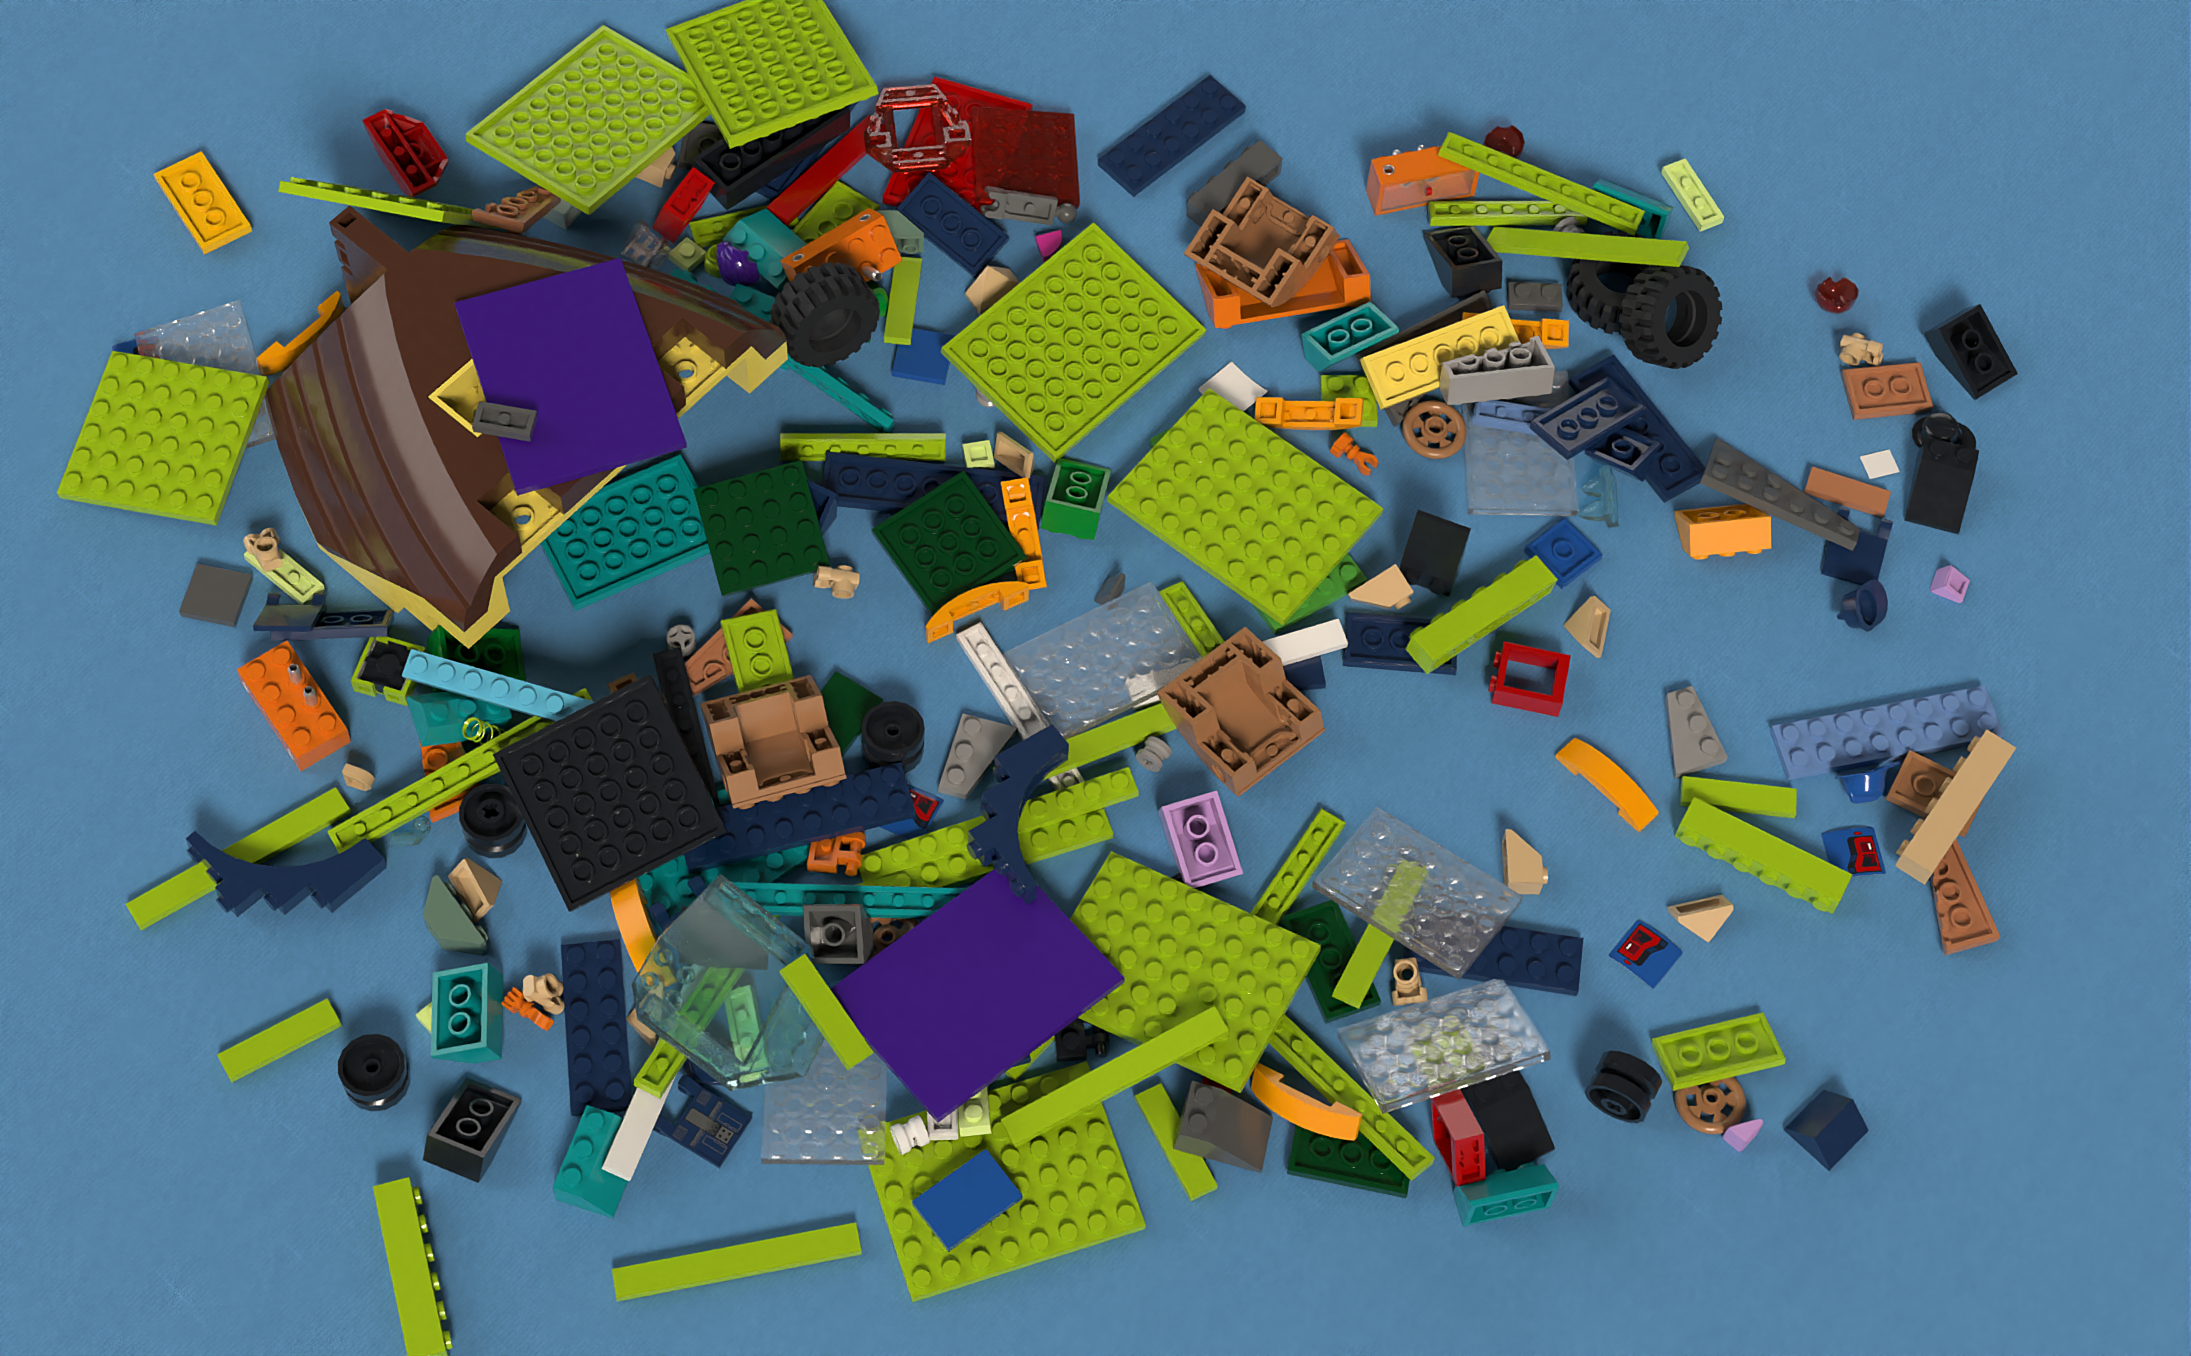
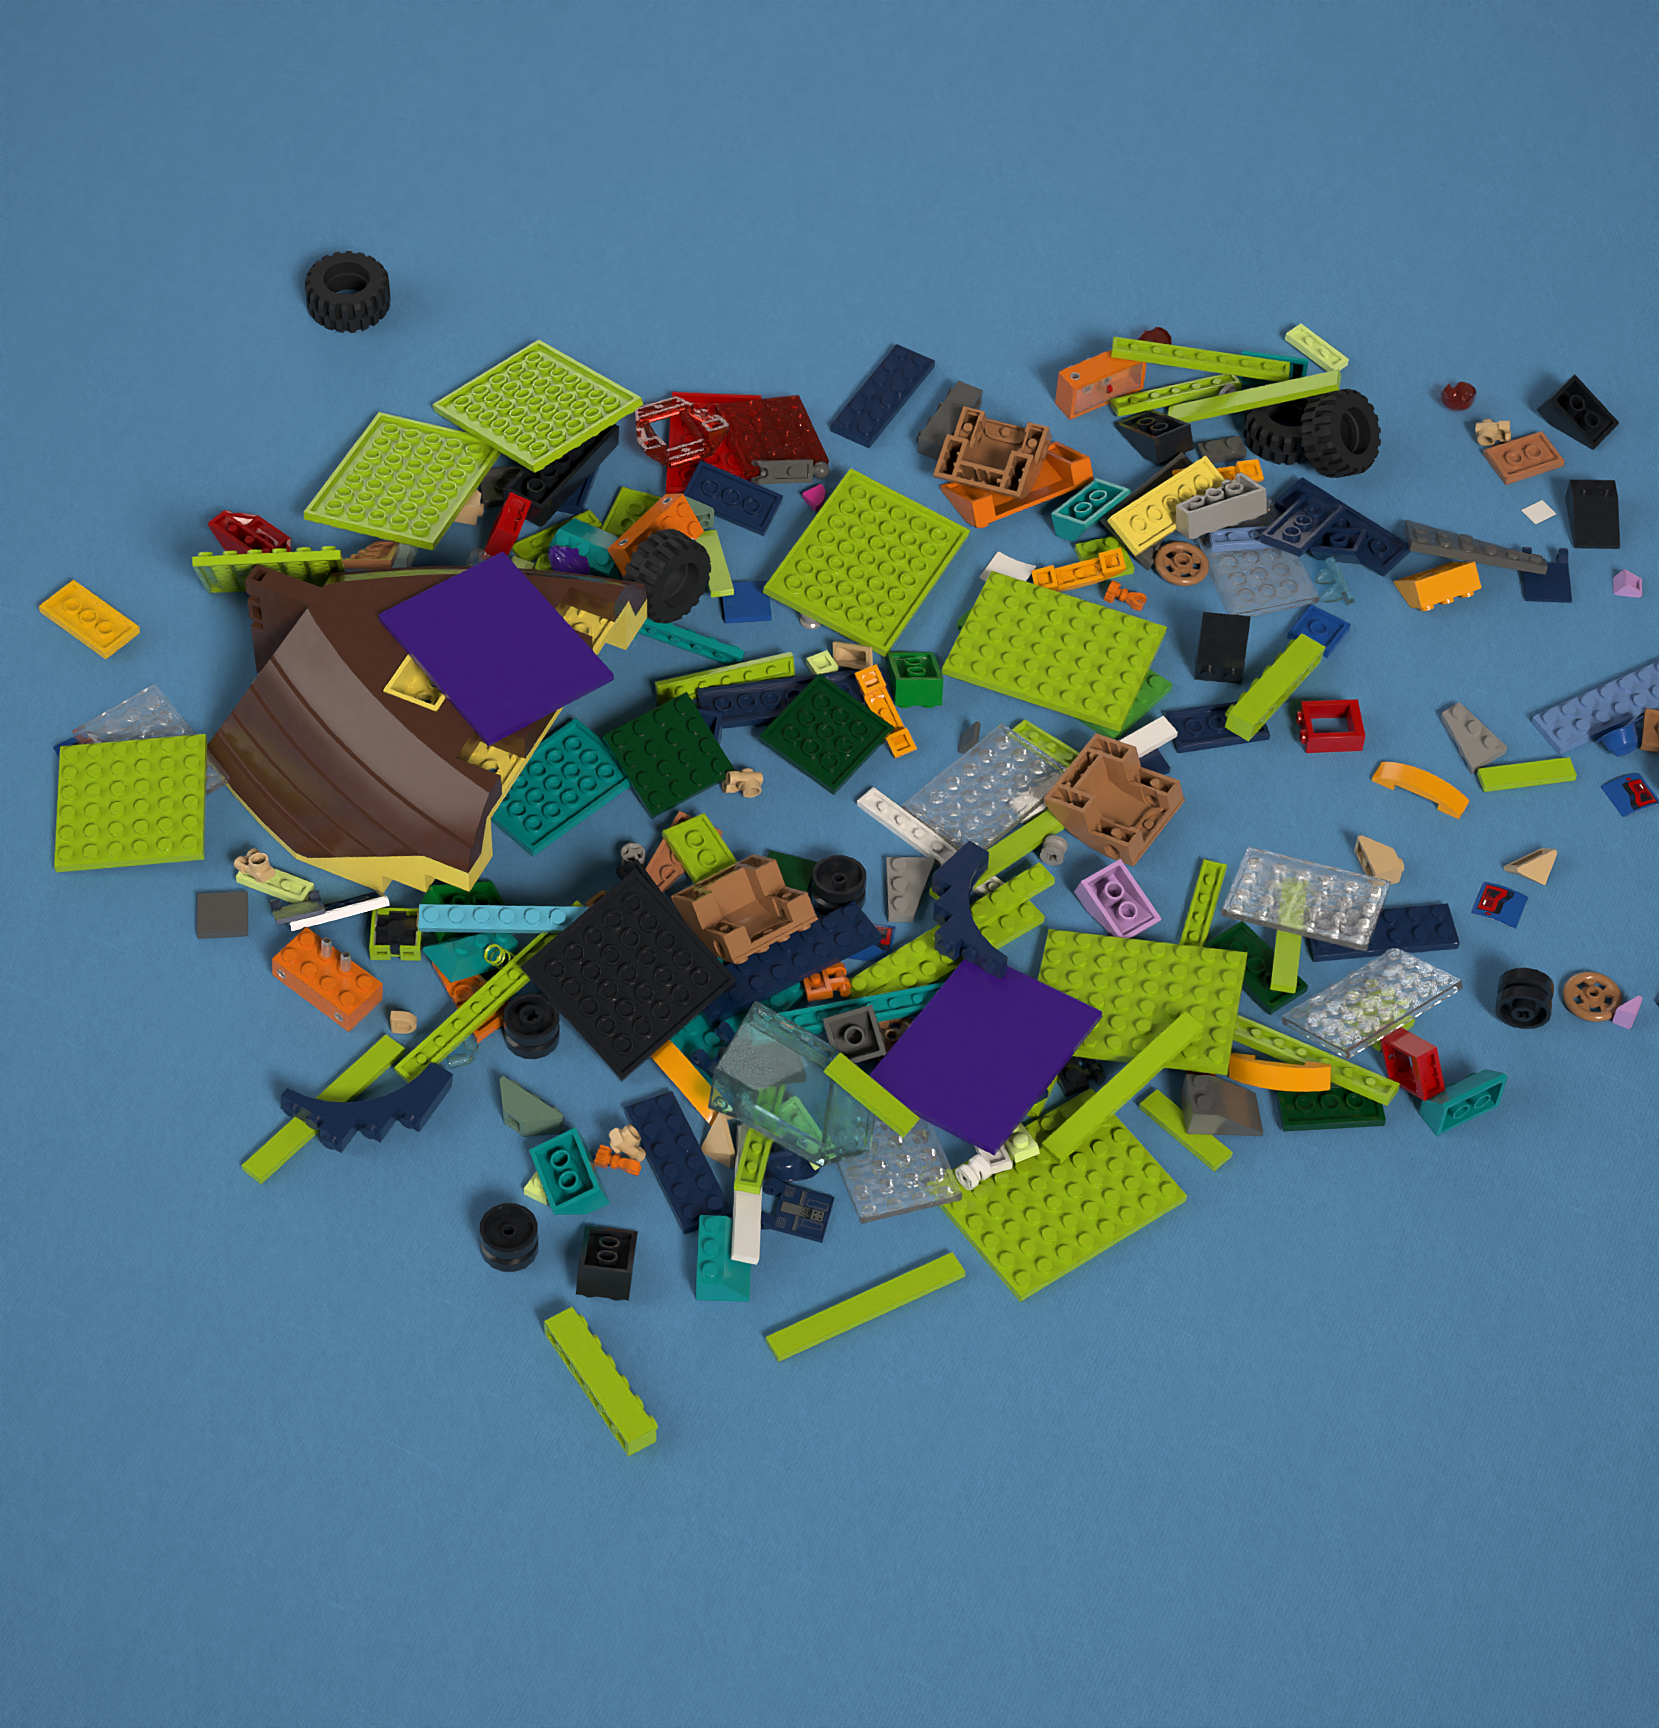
camera: 15 degrees left, 10 degrees down
lime tile [217,998,342,1083] -> none
light orange slope [256,291,345,376] -> none
tan slope [448,858,502,923] -> none
dark grey plate [472,401,538,442] -> none
red tile [767,115,889,226] -> none
blue tile [912,1149,1023,1252] -> none
light orange slope [926,581,1029,643] -> none
tan slope [965,266,1020,314] -> none
tan slope [1348,564,1414,610] -> none
tan plate [1391,958,1428,1006] -> none
black slope [1461,1062,1555,1172] -> none
tan slope [1563,596,1611,658] -> none
lime tile [1651,1012,1786,1091] -> none
lime brick [1675,797,1853,914] -> none
nougat tile [1804,467,1891,518] -> none
dark blue piece [1837,579,1888,632] -> none
black piece [1912,412,1976,449] -> none

